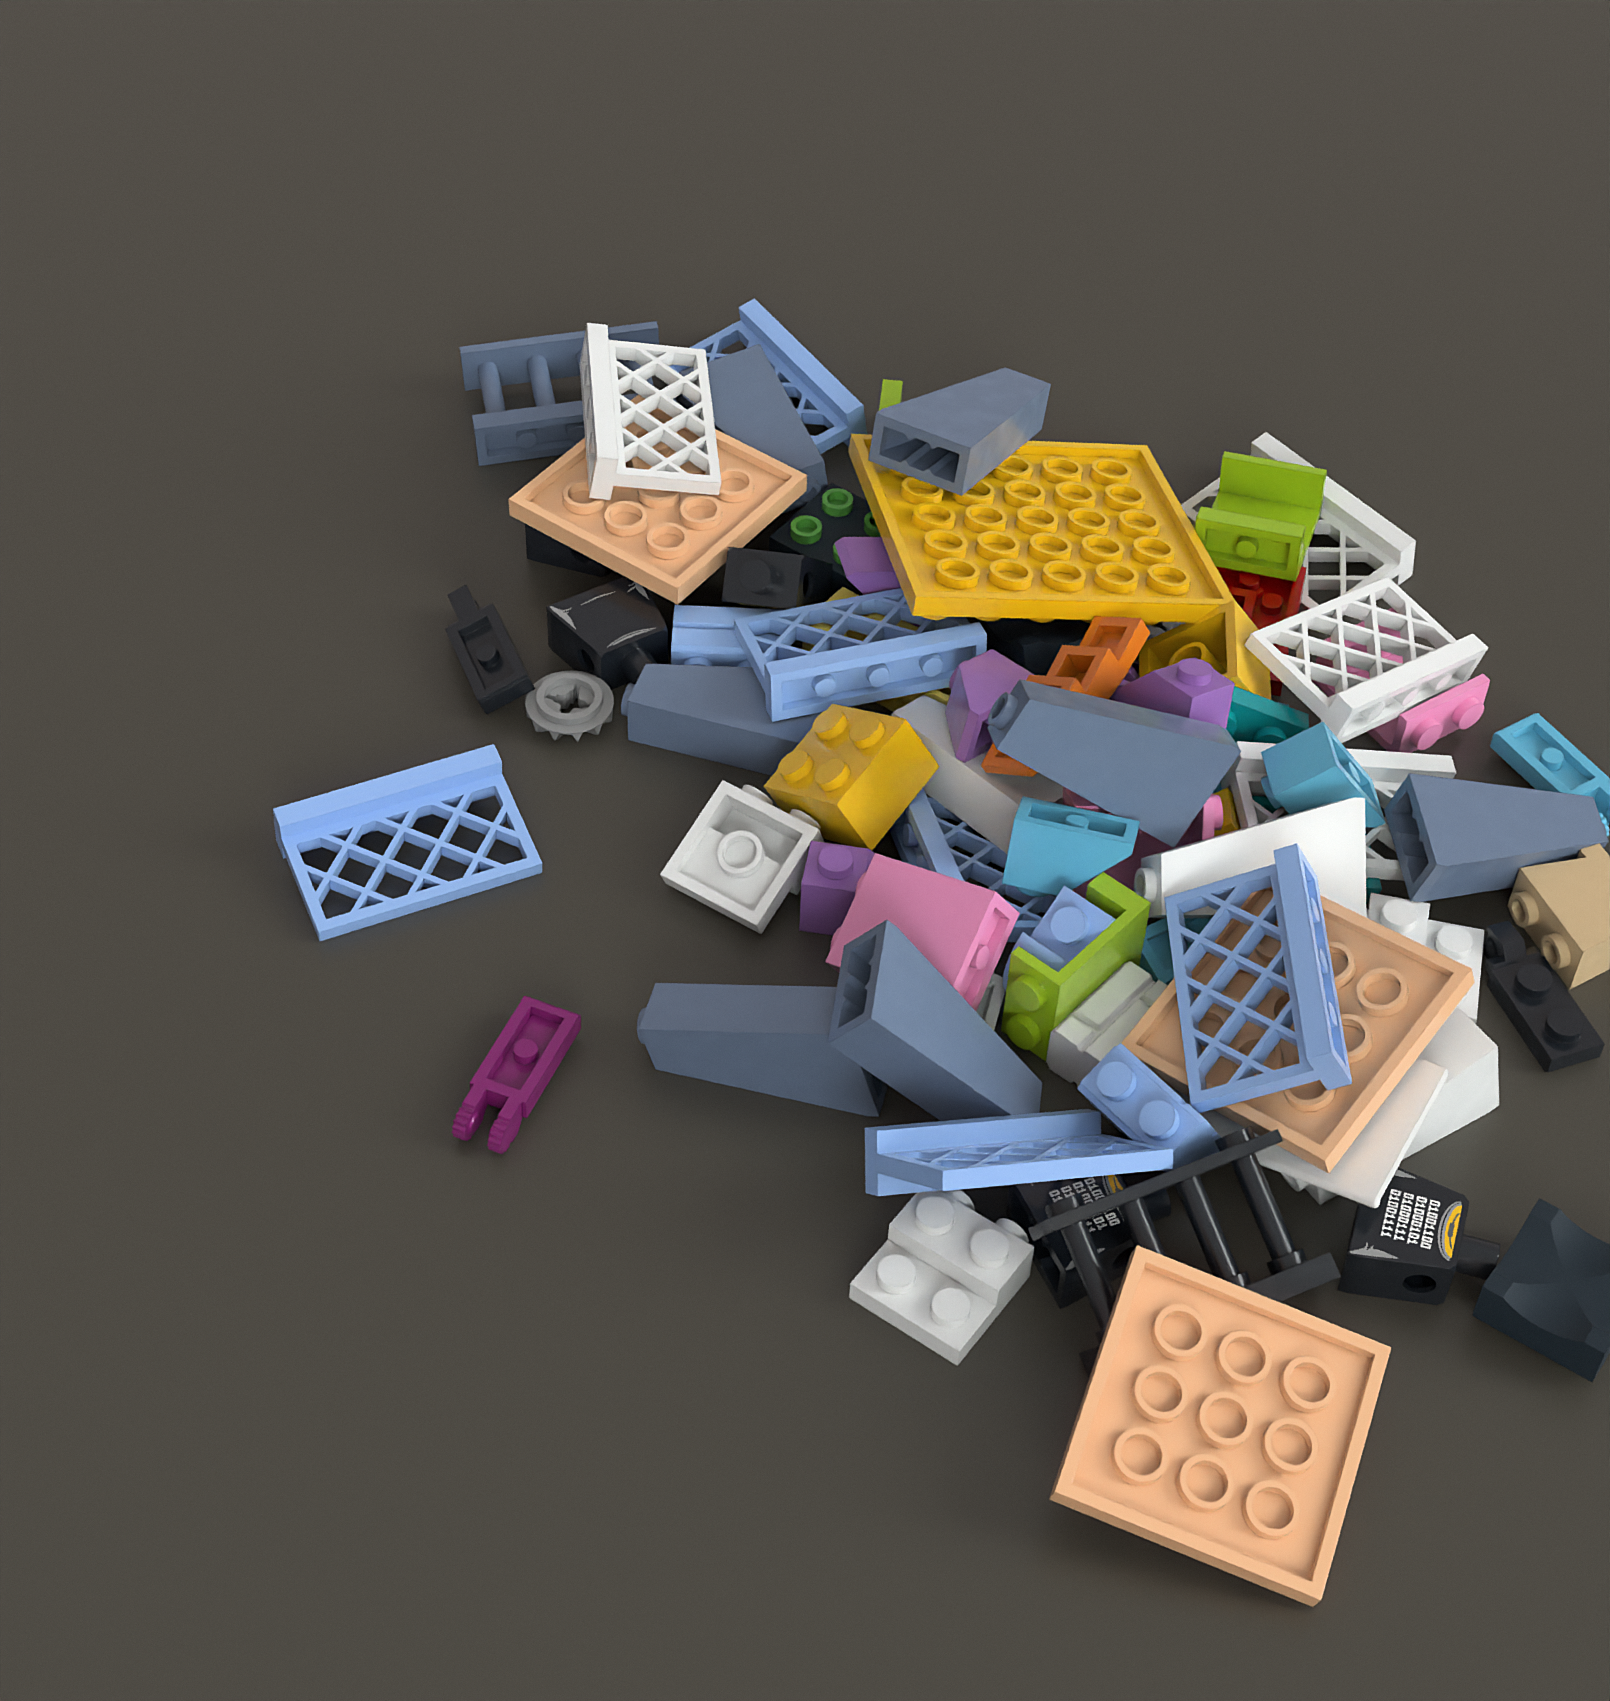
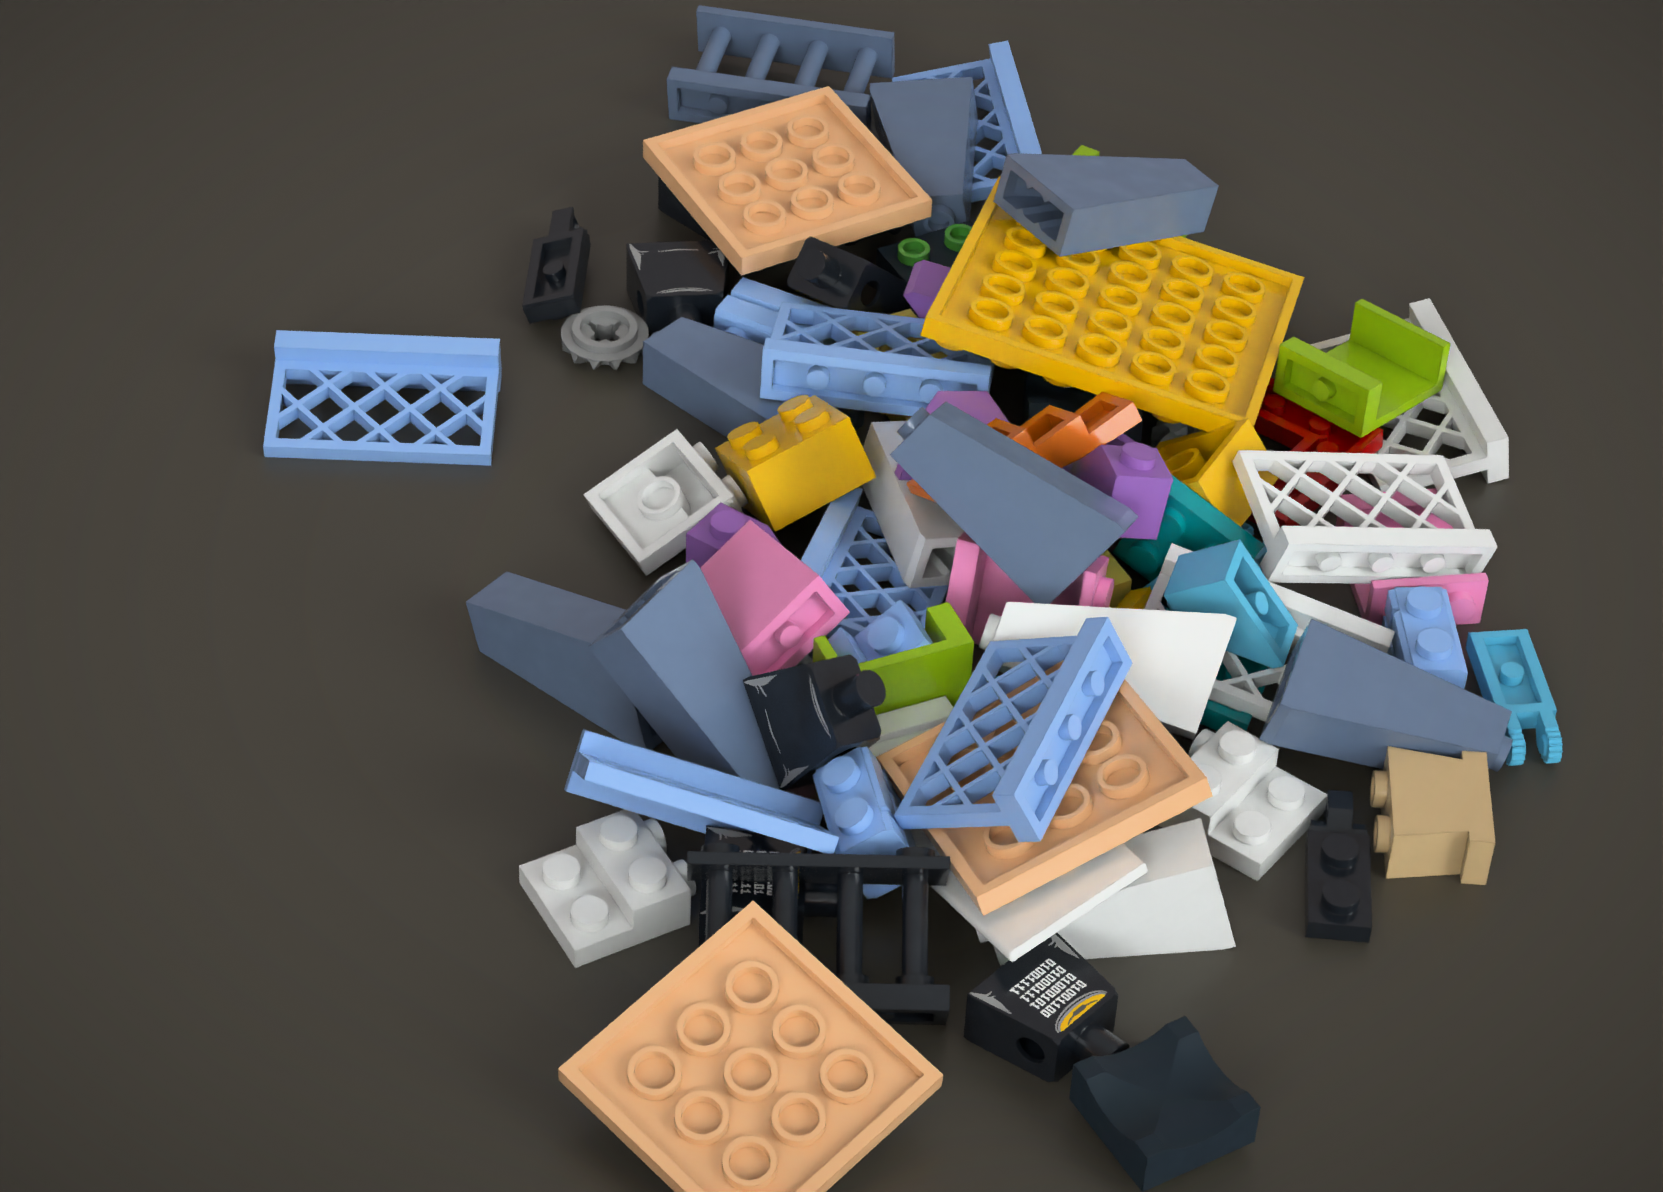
camera: 25 degrees right, 5 degrees down
magenta hinge [452,996,581,1154] -> none
white fence [580,323,721,500] -> none
medium azure slope [1002,796,1140,897] -> none
none -> black torso [743,655,886,791]
none -> light blue brick [1381,586,1468,689]

